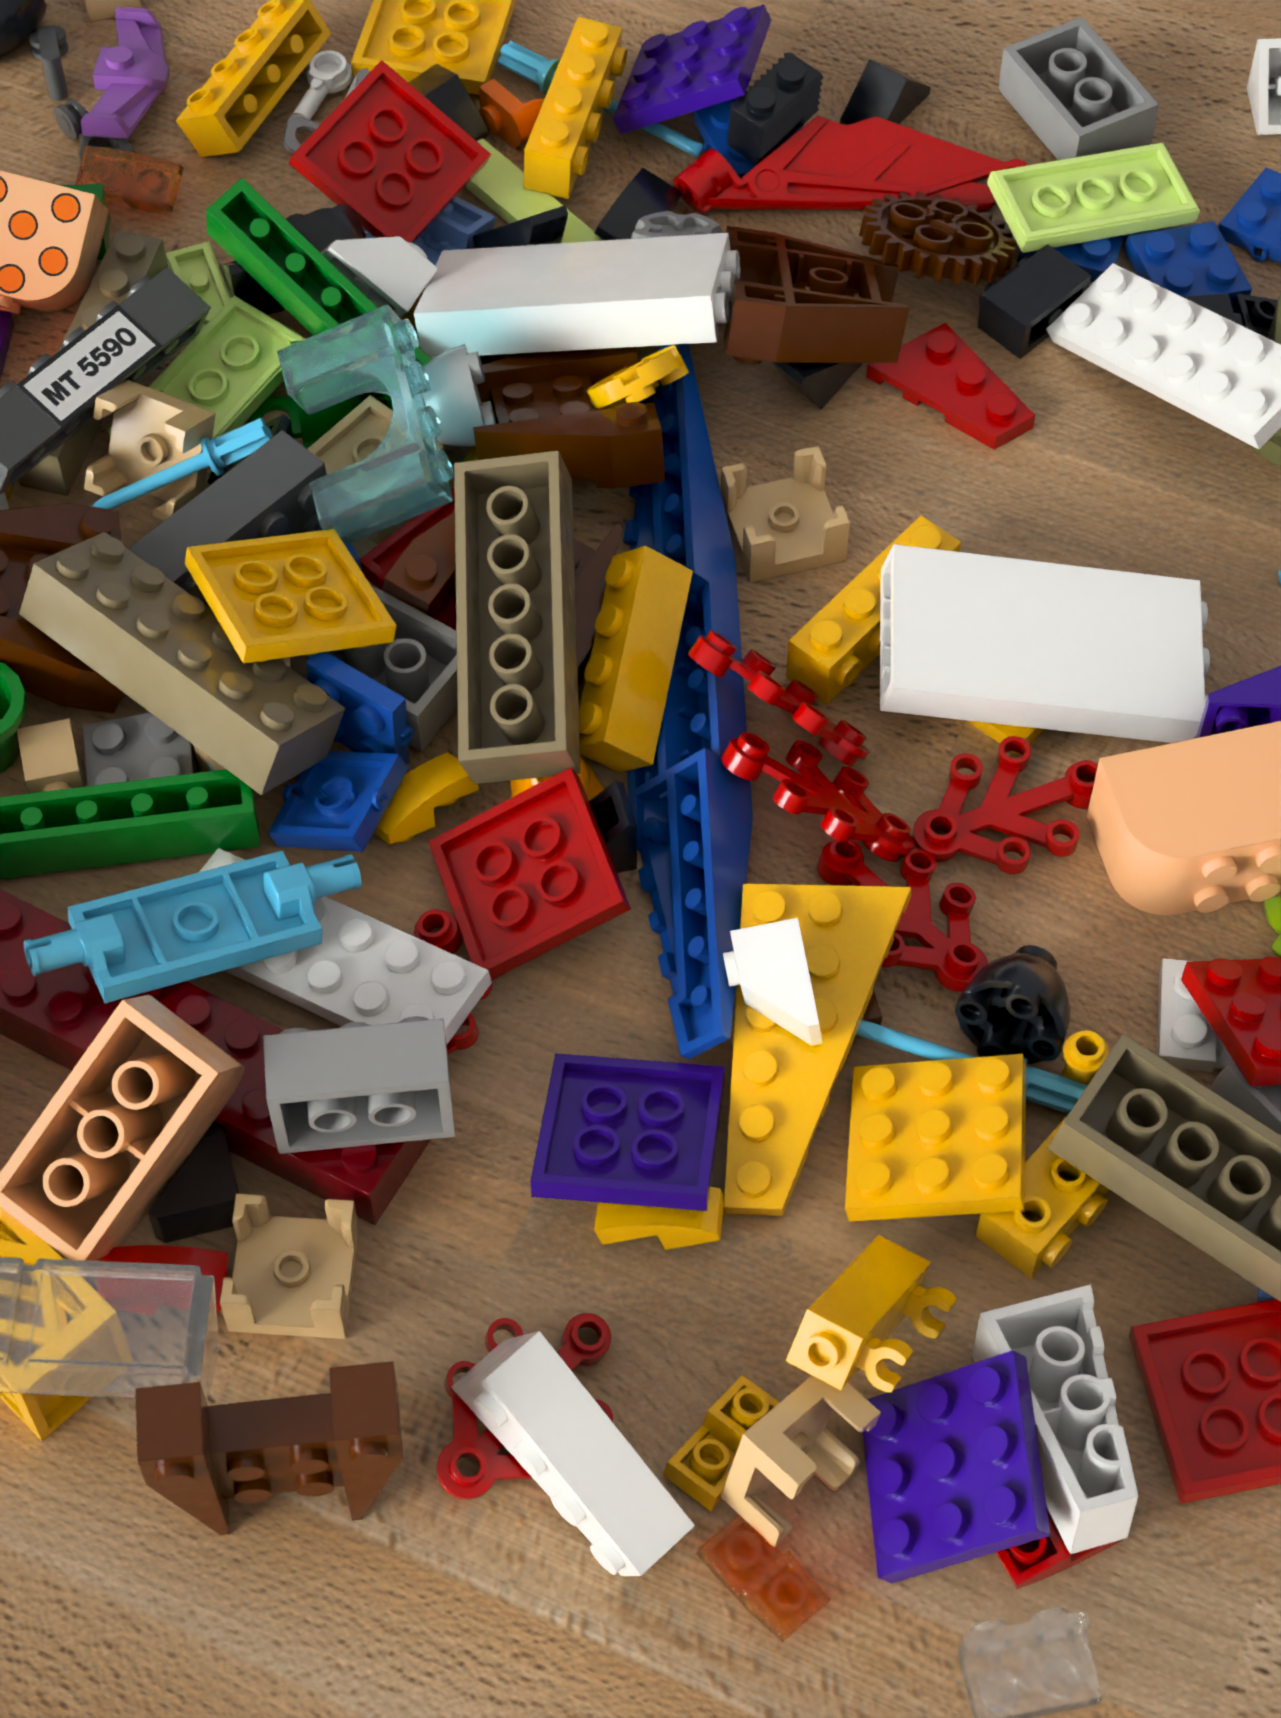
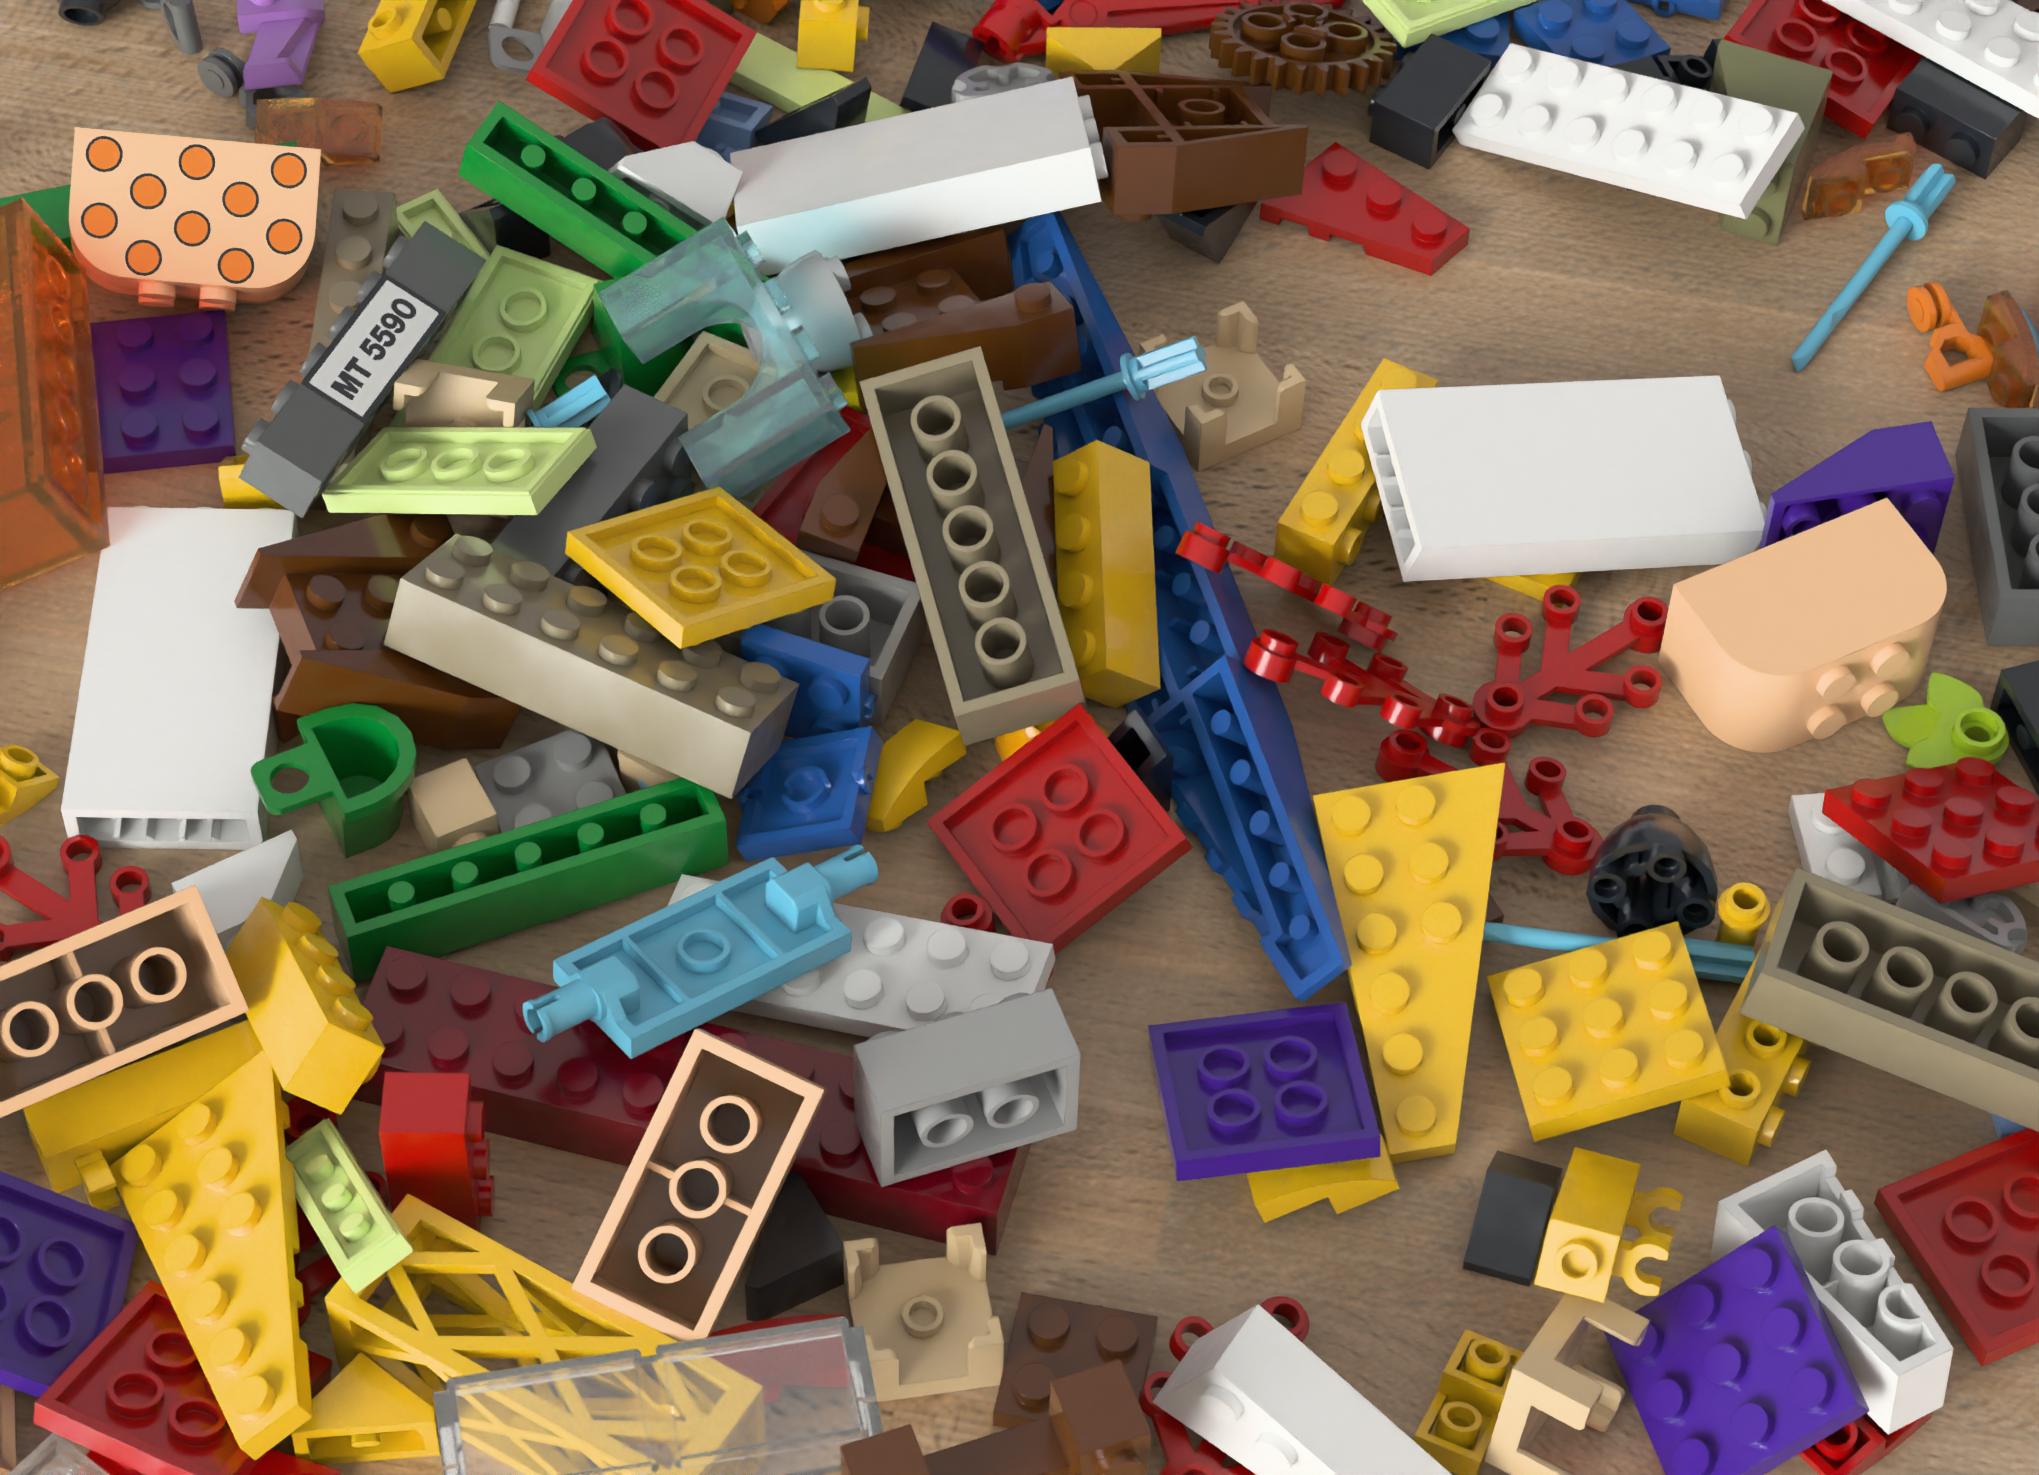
camera: 15 degrees left, 5 degrees down
yellow plate [587,345,689,410] -> none
white slope [723,918,823,1046] -> none
none -> yellowish green tile [322,427,597,515]
none -> reddish brown plate [993,1292,1158,1429]
none -> medium azure piece [1001,336,1208,431]
none -> yellow slope [1046,27,1161,80]
none -> black slope [1463,1150,1563,1287]

